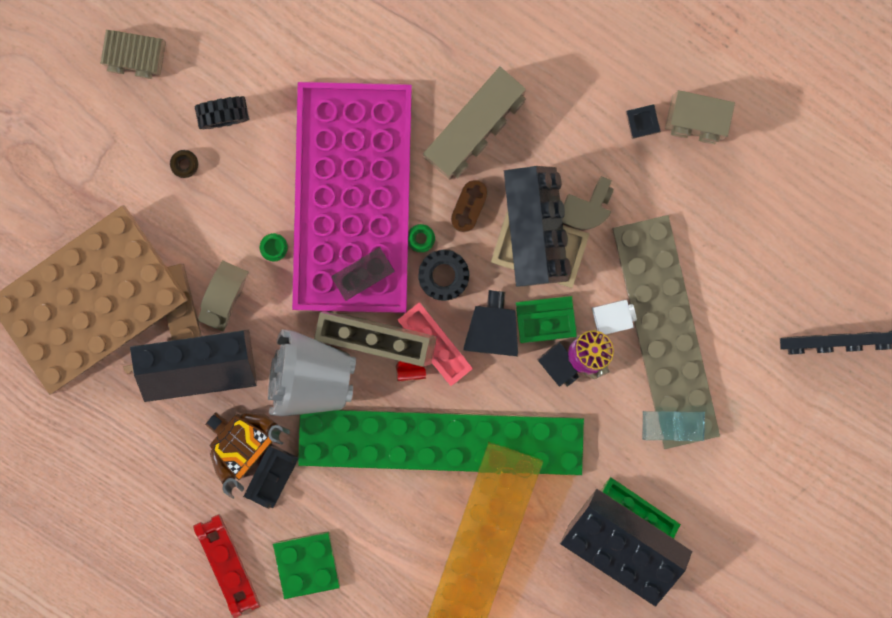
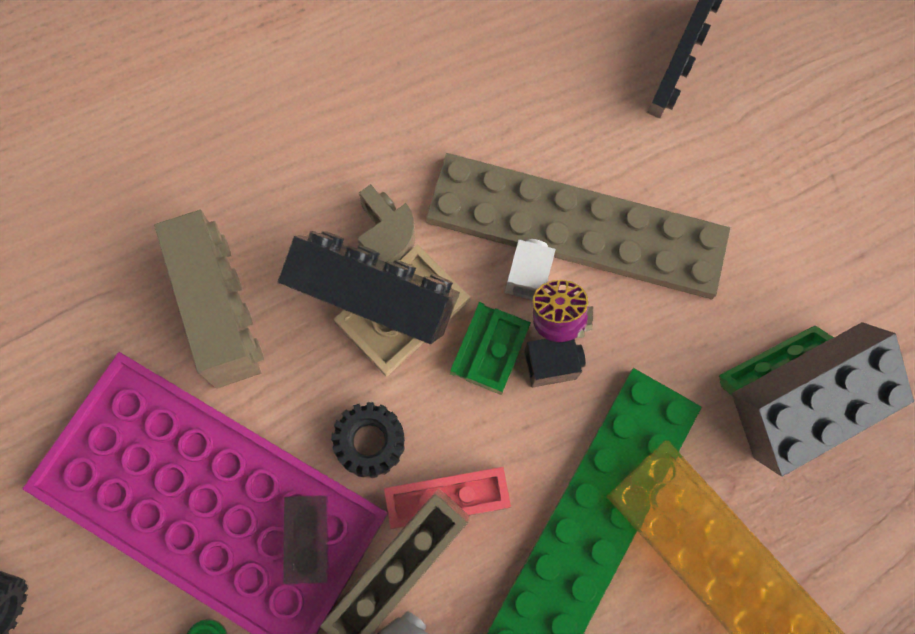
camera: 65 degrees left, 15 degrees down
red plate [396,361,426,381] -> none
green plate [408,224,435,253] -> none
reddish brown beam [451,180,487,232] -> none
black torso [463,290,518,357] -> none
black plate [626,104,661,139] -> none
clear light blue slope [642,411,705,441] -> none
dark tan brick [665,90,735,144] -> none

